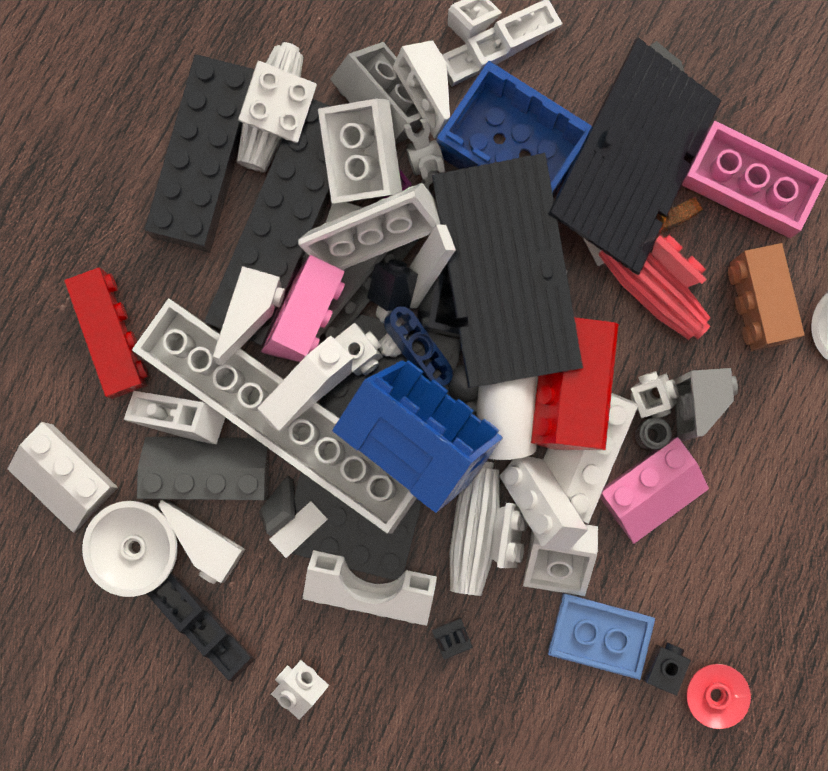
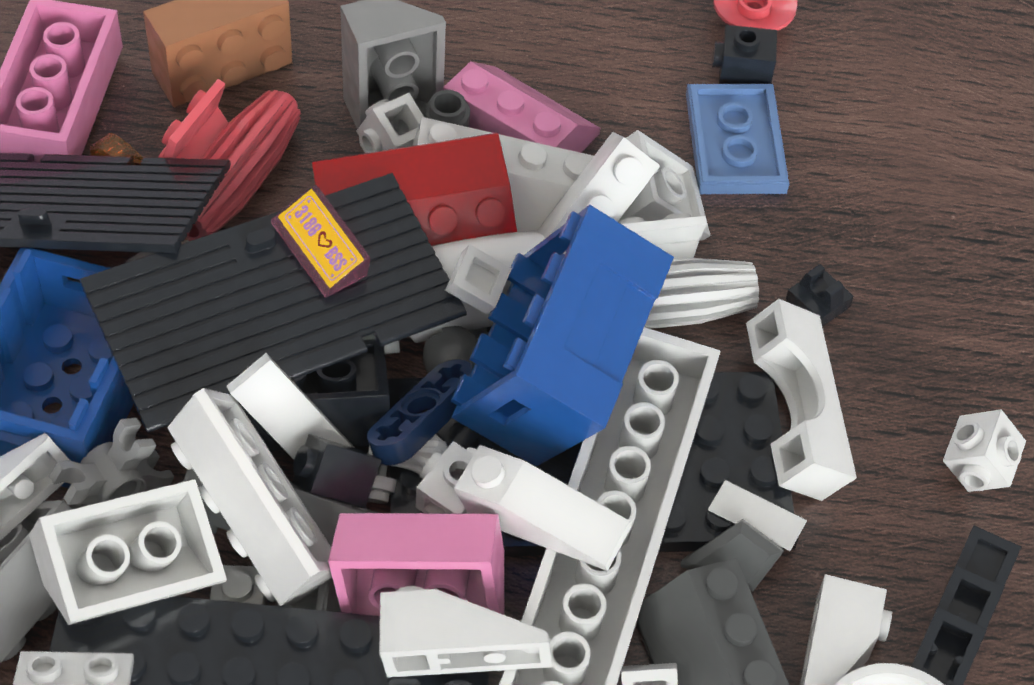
camera: 115 degrees left, 30 degrees down
none -> slope [271,185,370,298]
none -> white plate [445,244,512,315]

